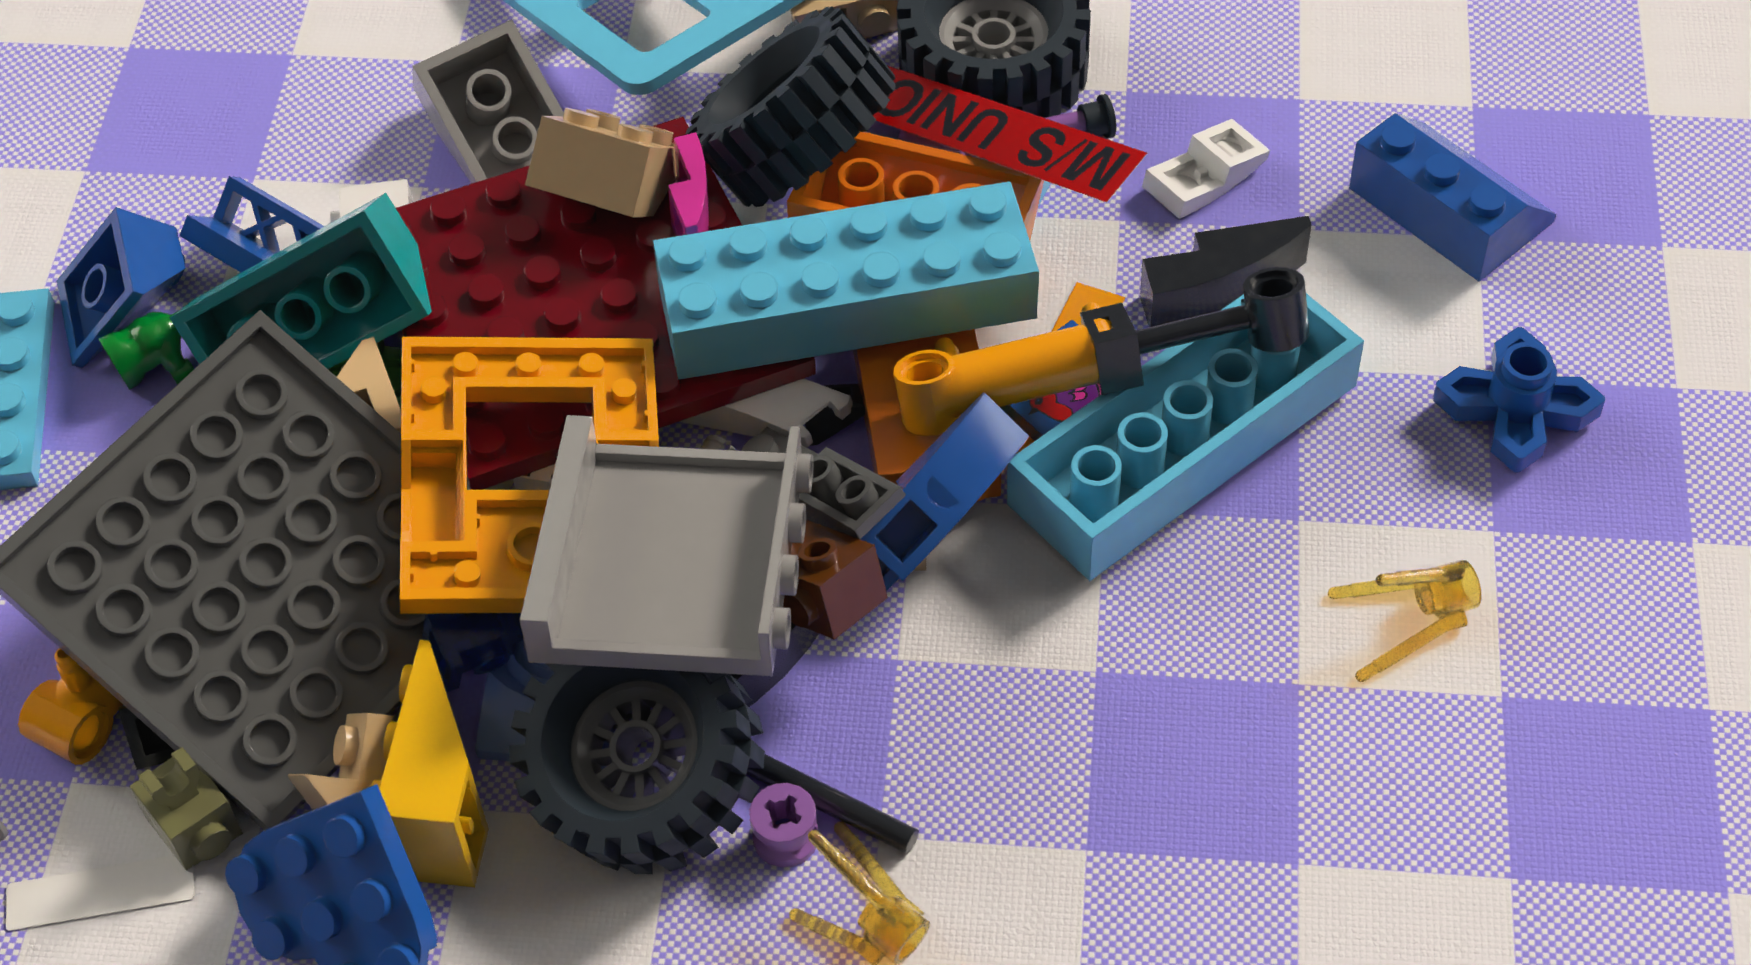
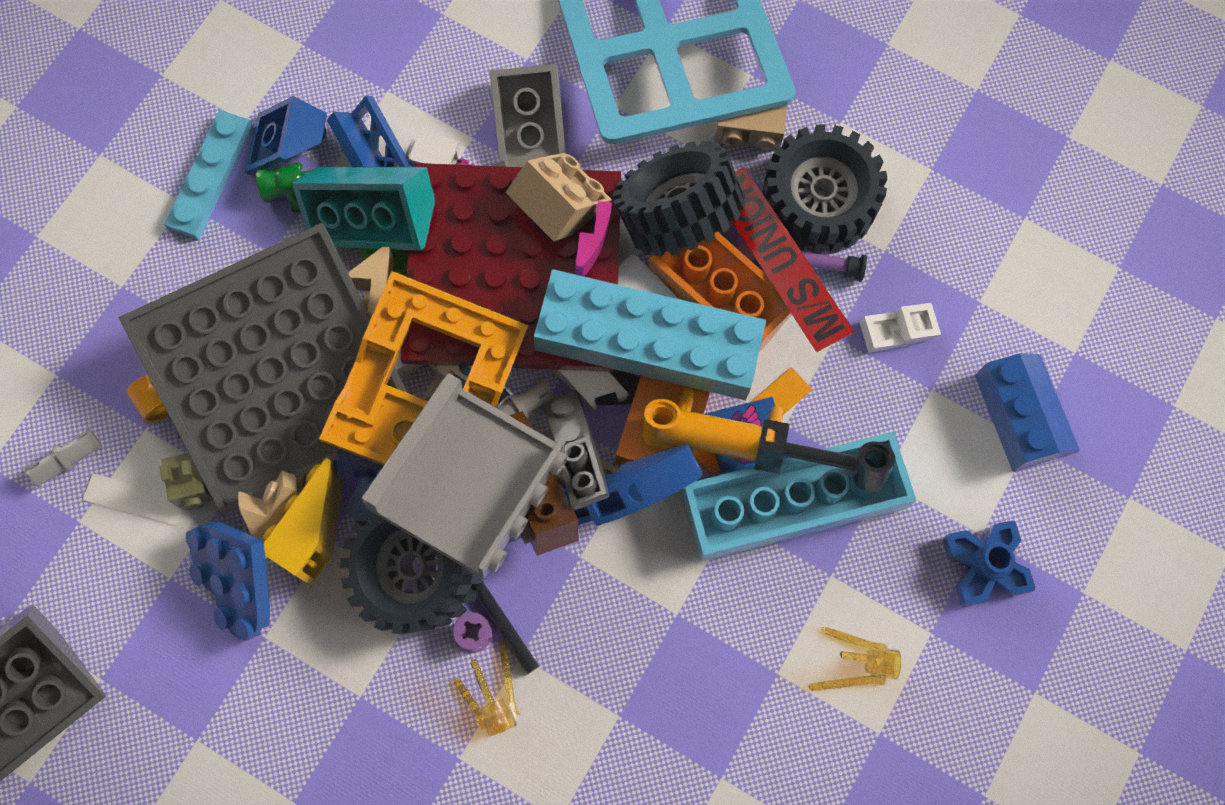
camera: 20 degrees right, 20 degrees up
black slope [1140,216,1312,327] -> none

